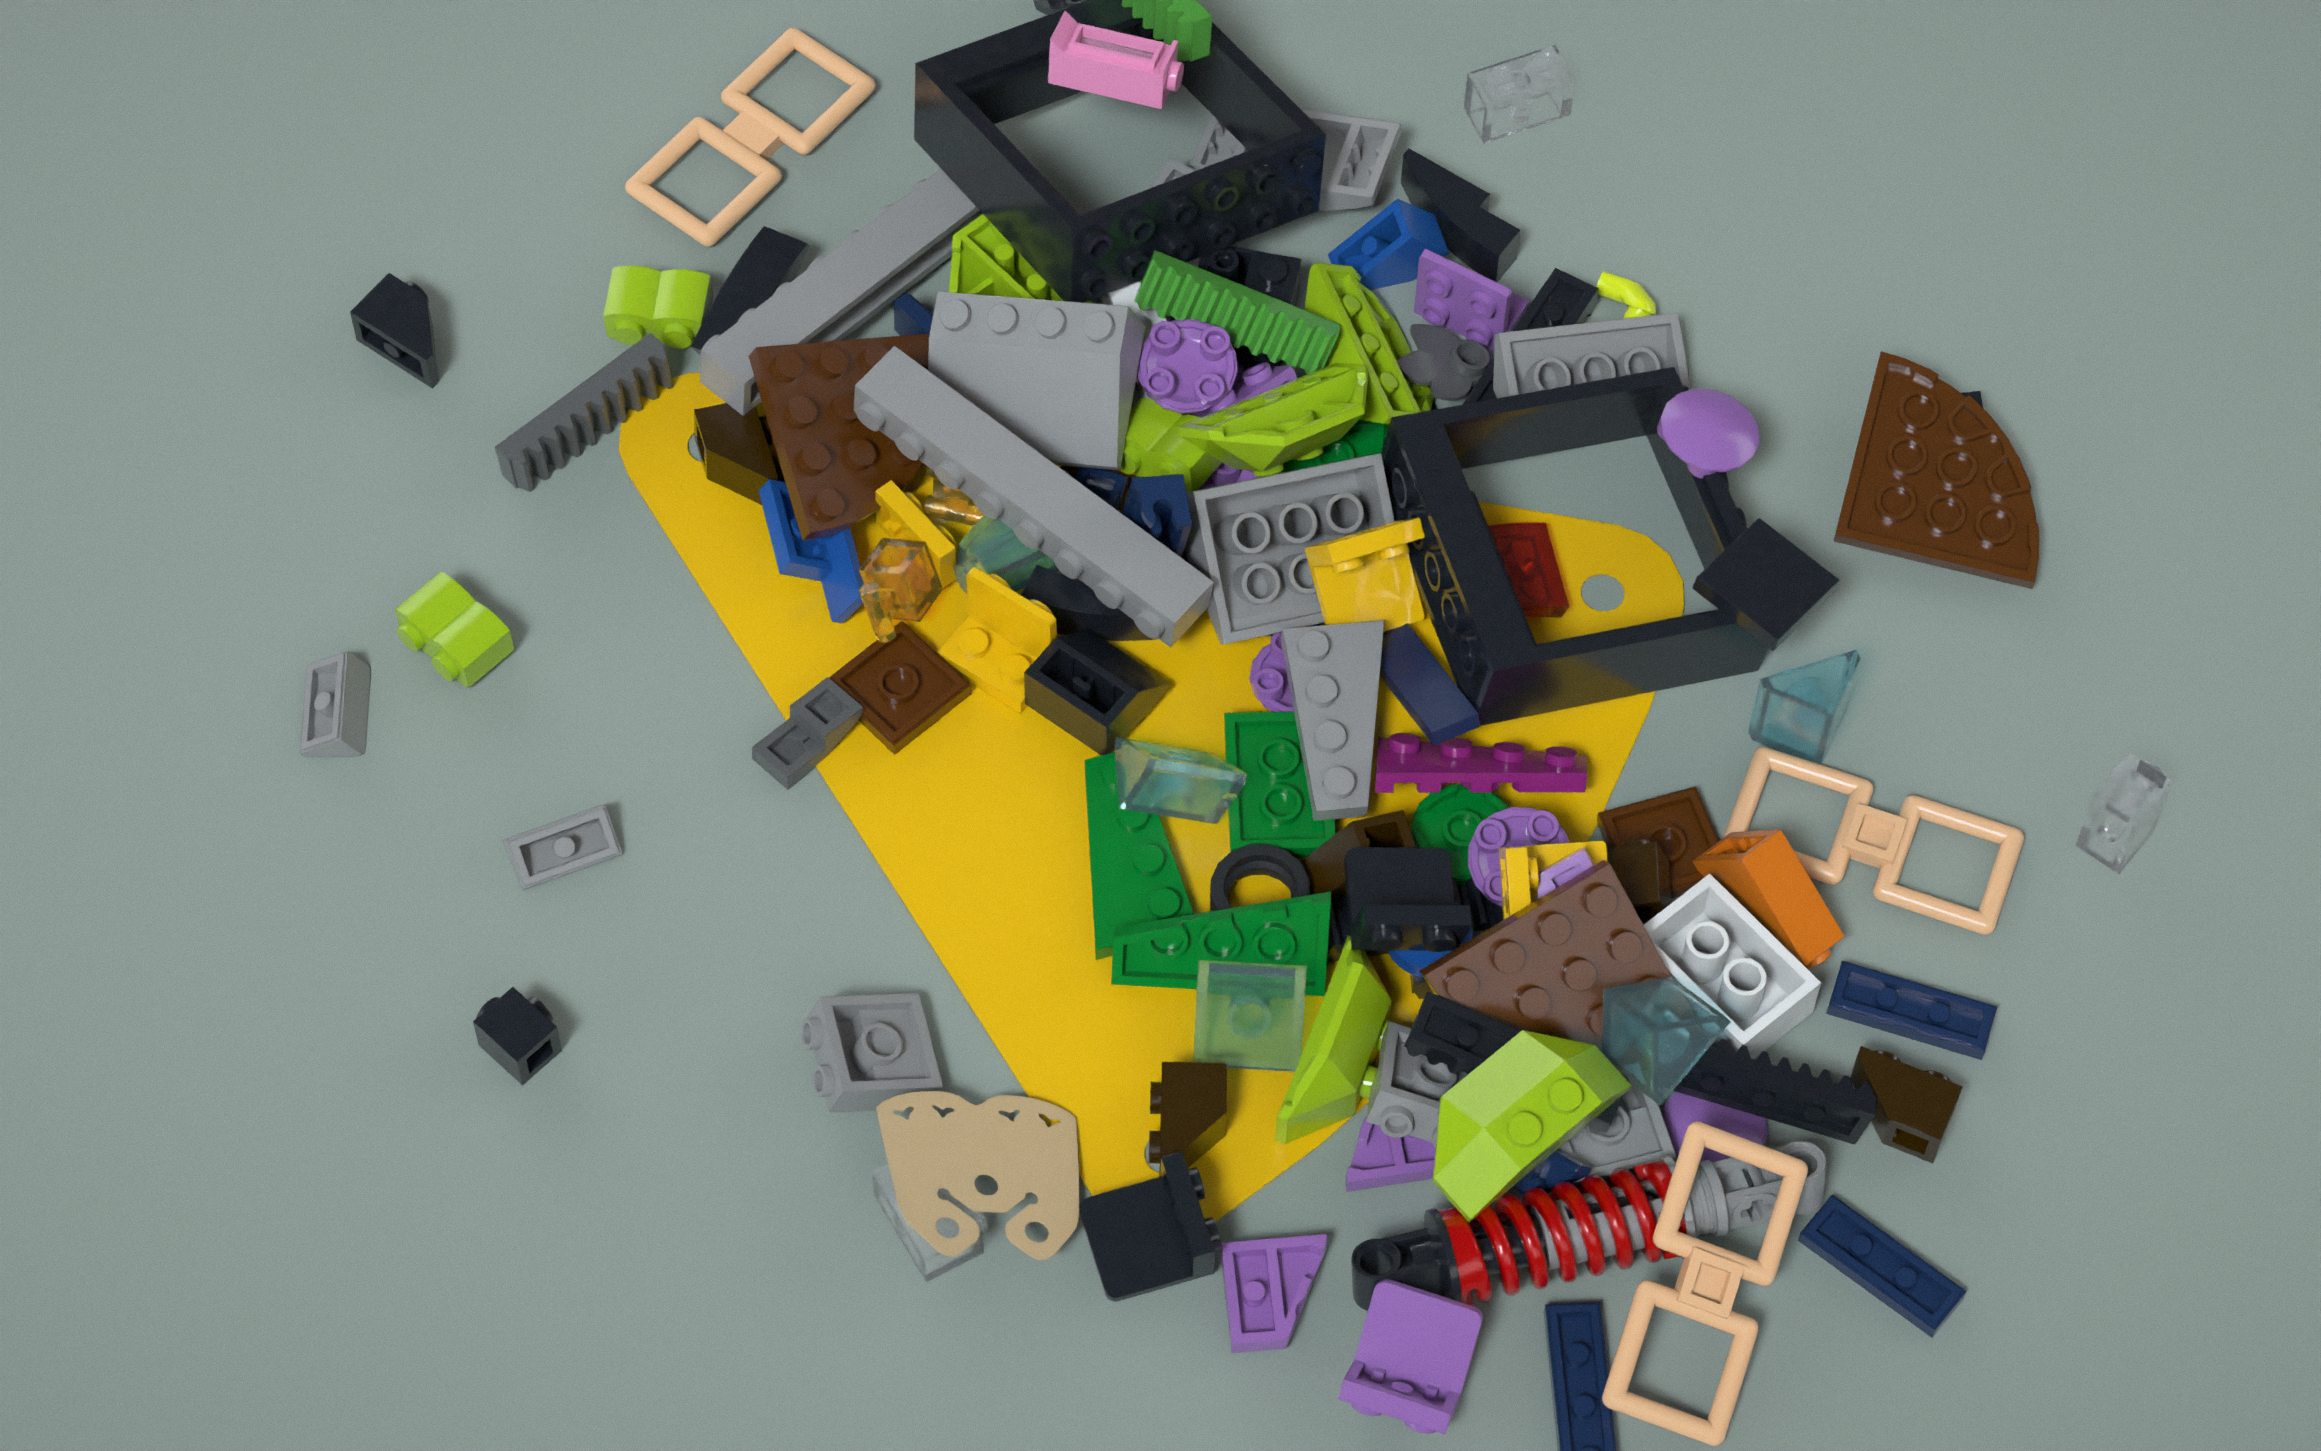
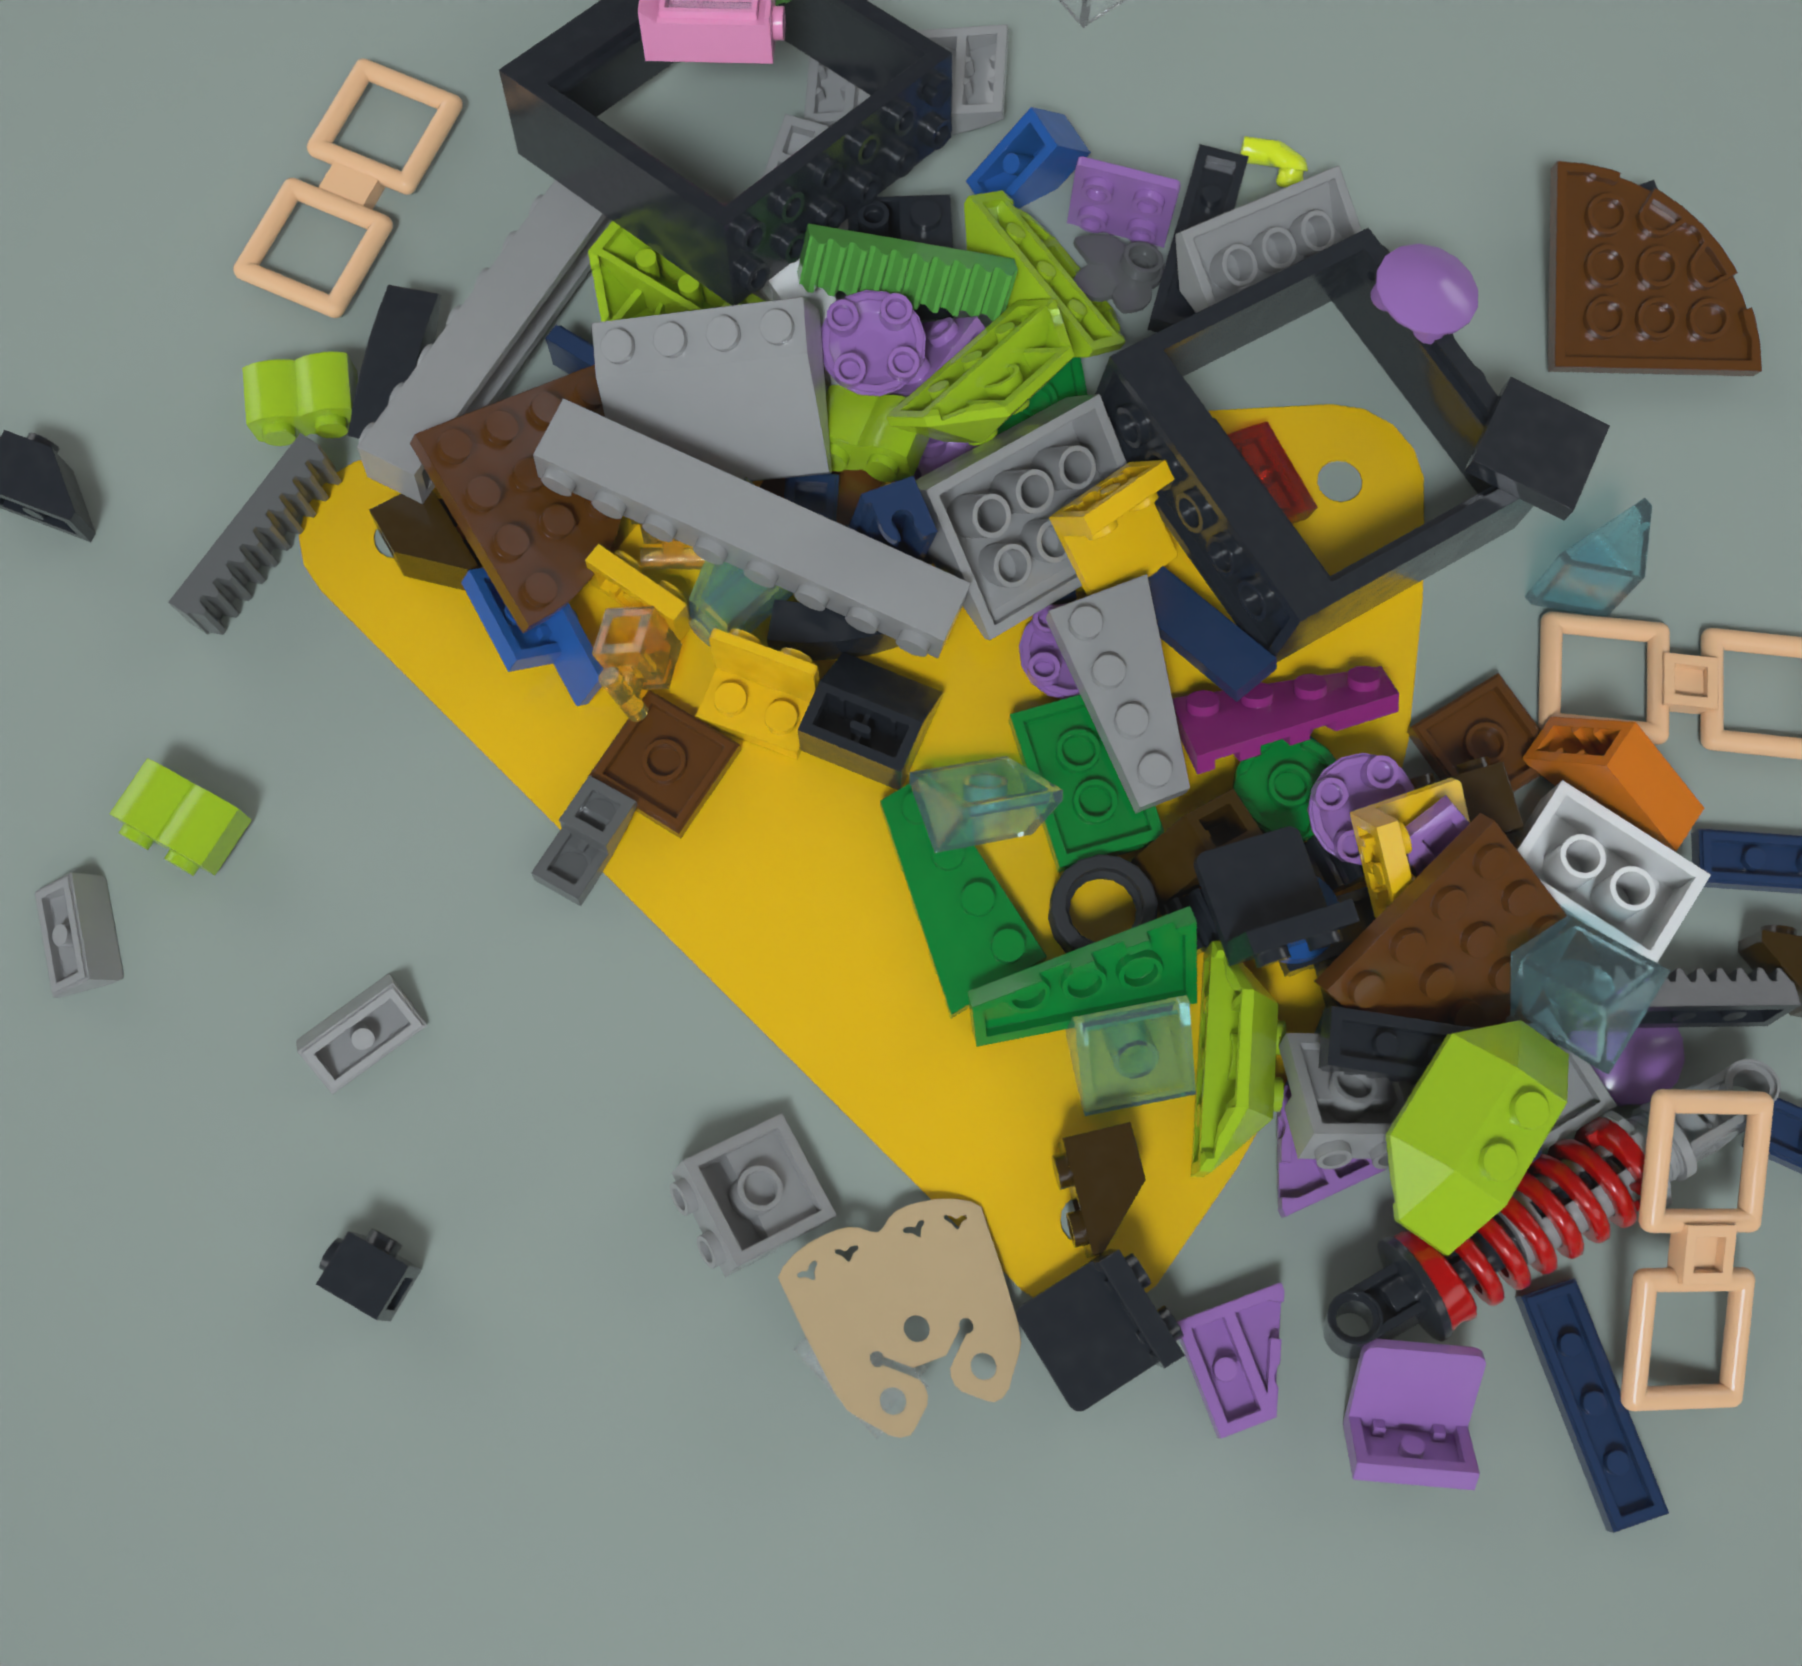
camera: 15 degrees left, 15 degrees up
black slope [1401,148,1520,282] -> none

